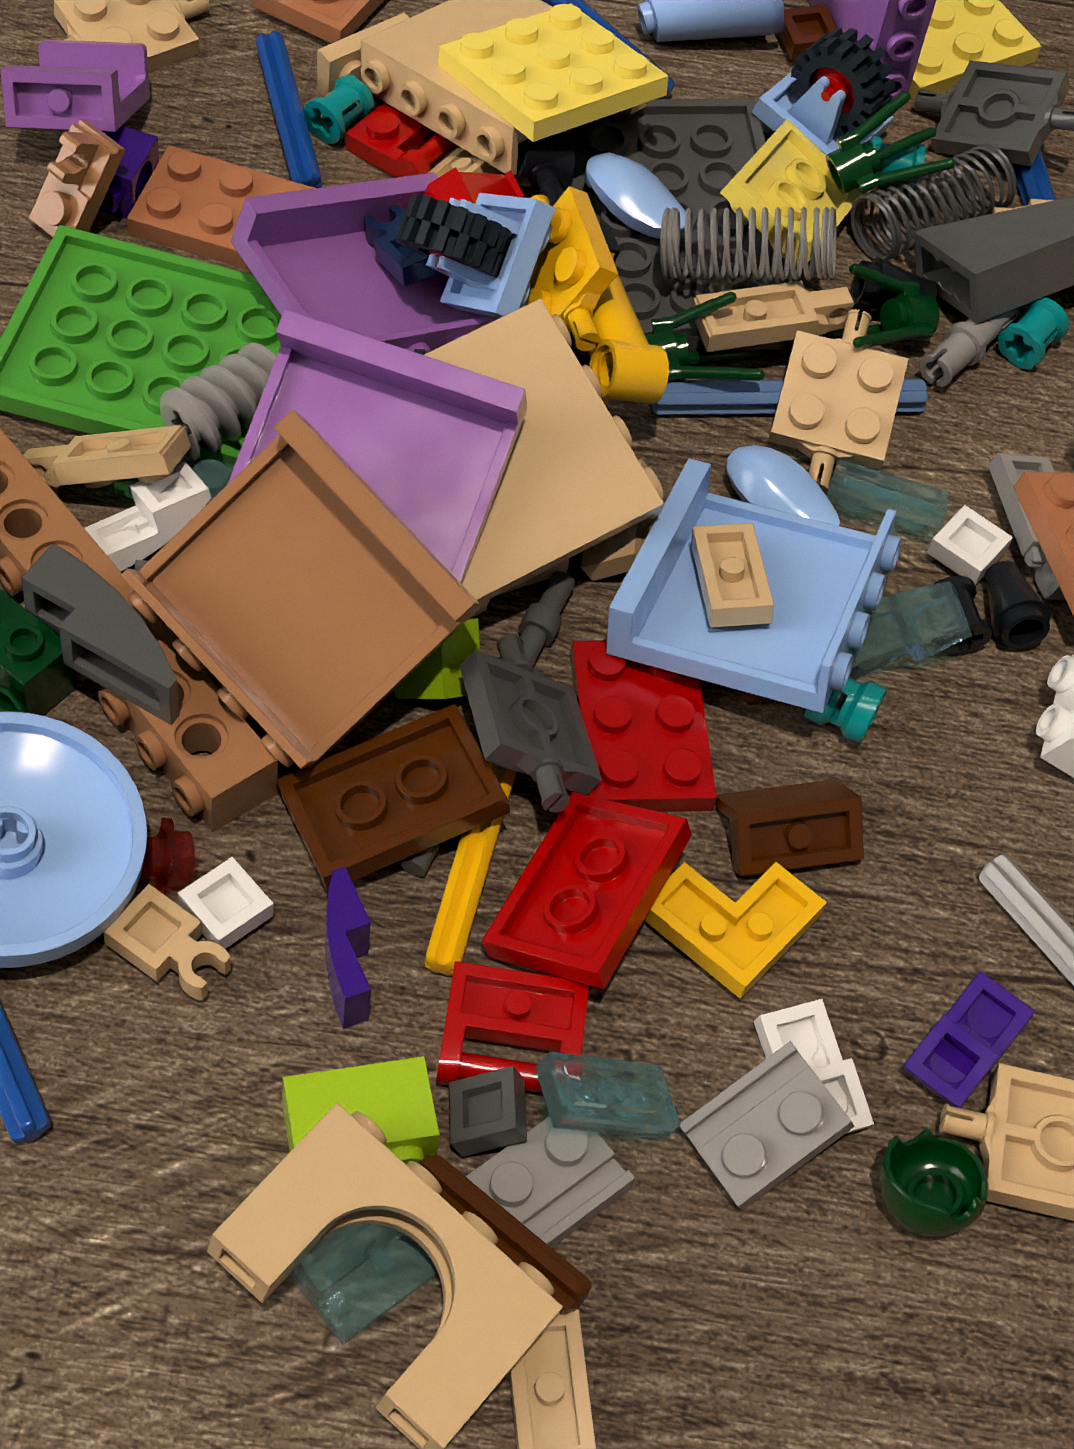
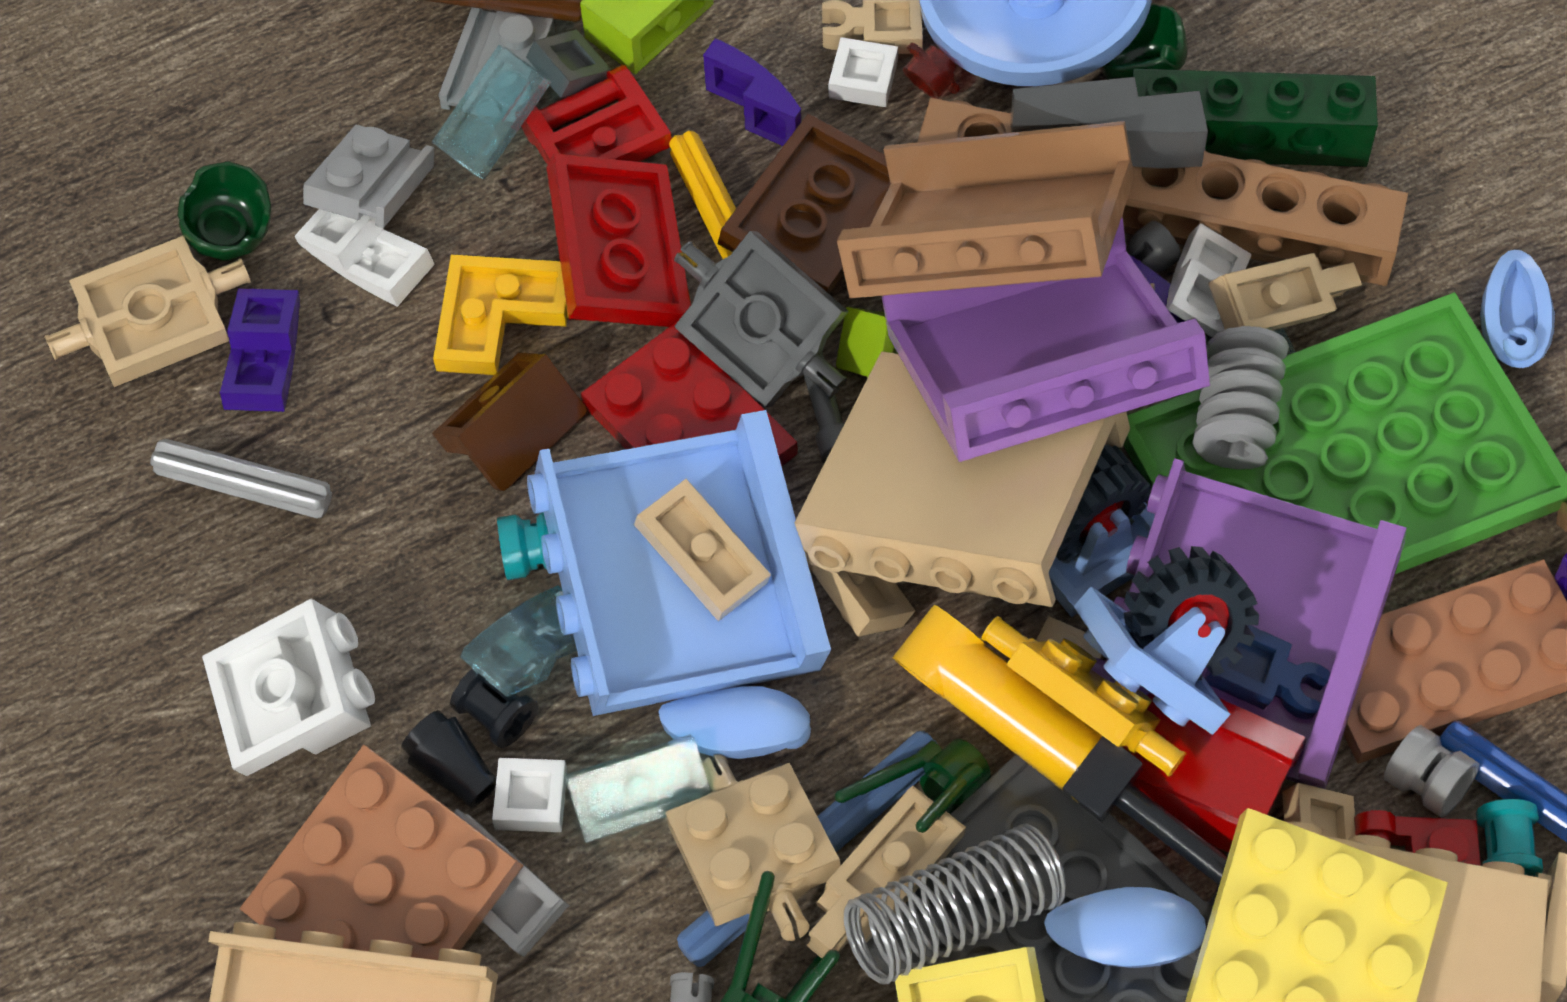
camera: 155 degrees right, 5 degrees up
none -> light grey wheel [1384,725,1480,818]

